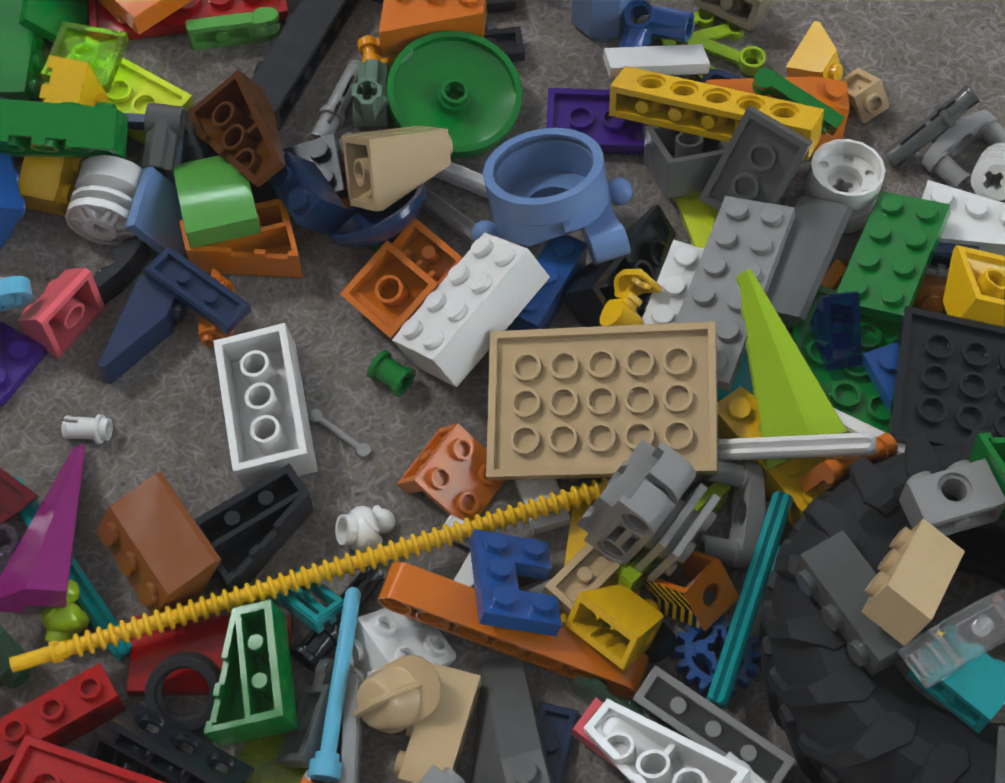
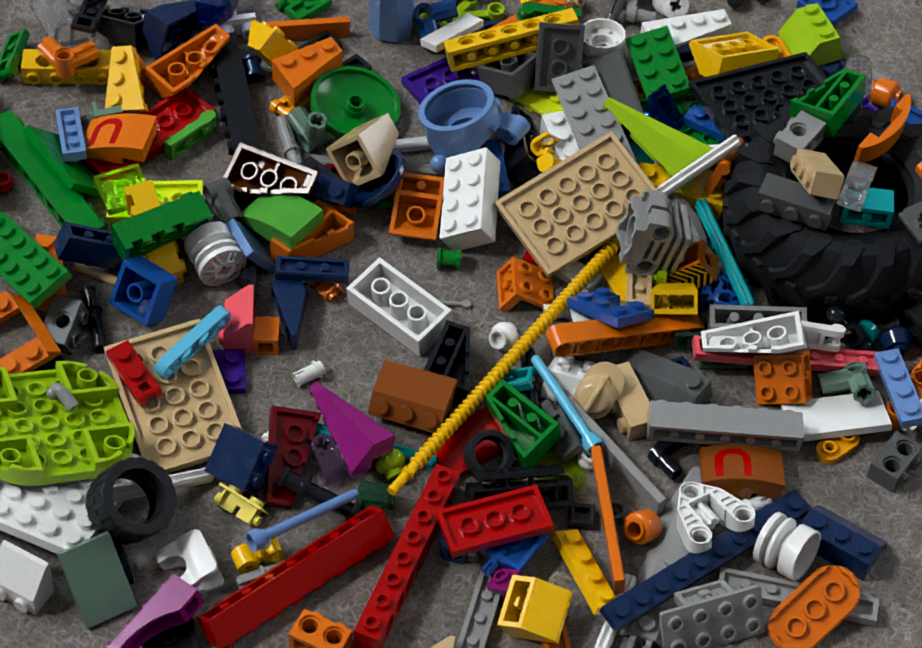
camera: 40 degrees left, 10 degrees down
none -> orange brick [253,316,280,355]

